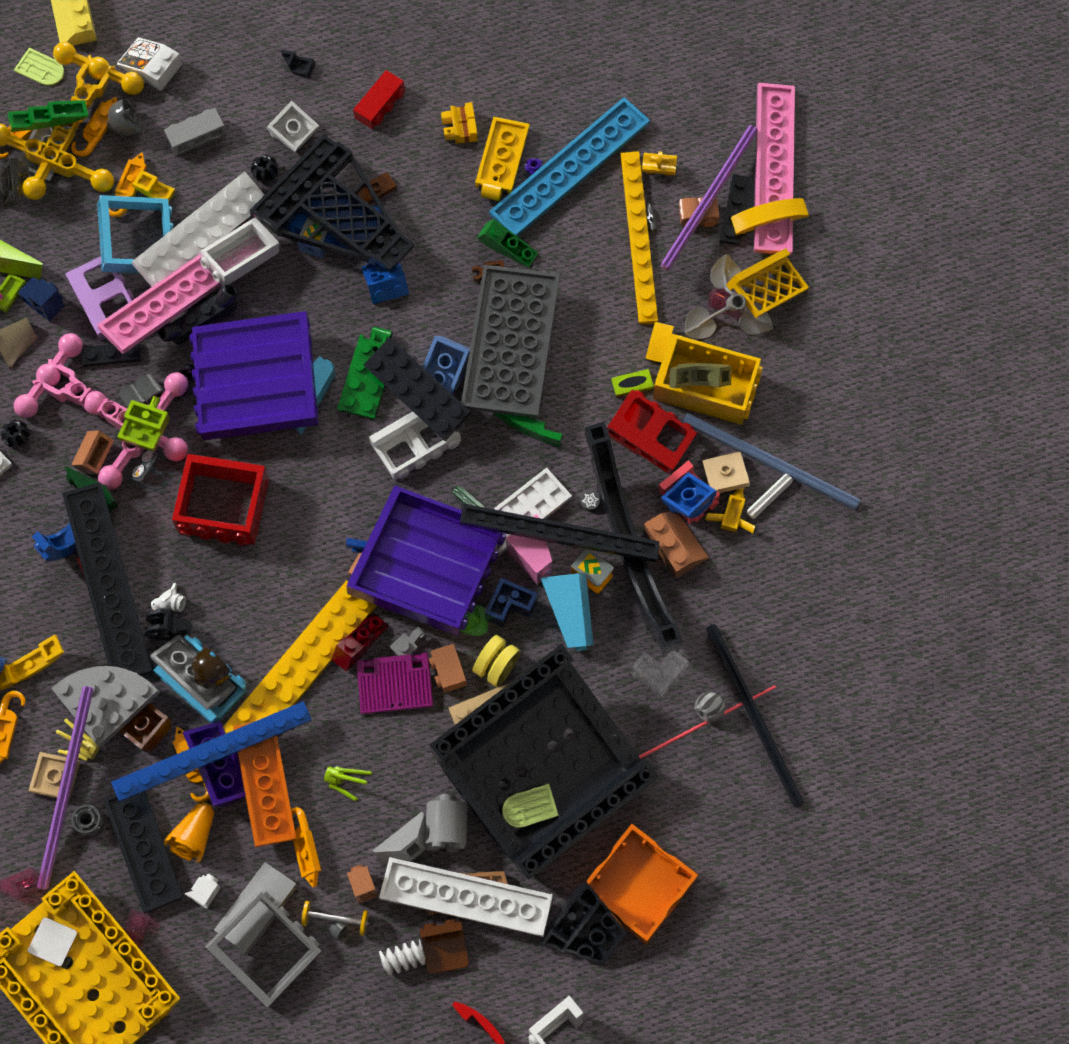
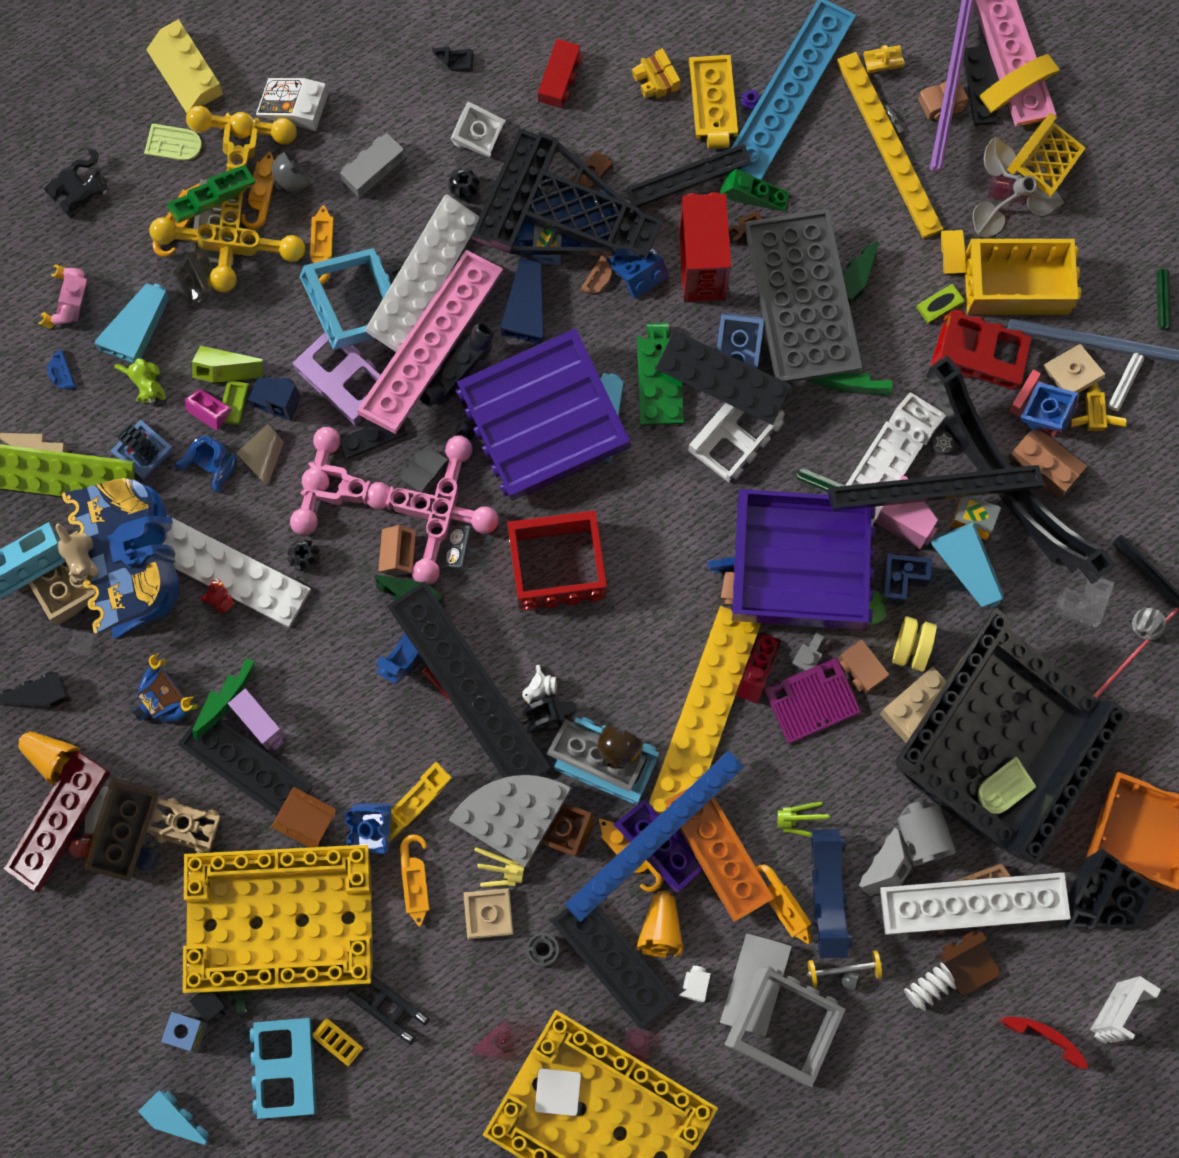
camera: 20 degrees left, 5 degrees up
medium lavender axle [37,686,93,890] -> none
lime plate [117,396,170,452] -> none
yellow slope [132,170,175,203] -> none
white piece [200,217,279,285] -> none
nougat brick [347,865,378,904] -> none
olive arch [669,363,732,389] -> none
none -> dark blue slope [500,258,543,344]
none -> nougat tile [580,256,612,294]
none -> black plate [625,143,752,208]
none -> red window [679,192,731,302]
none -> dark blue brick [811,829,852,958]
none -> dark green slope [843,241,879,306]
none -> white plate [889,392,946,445]
none -> dark green axle [1156,269,1171,330]

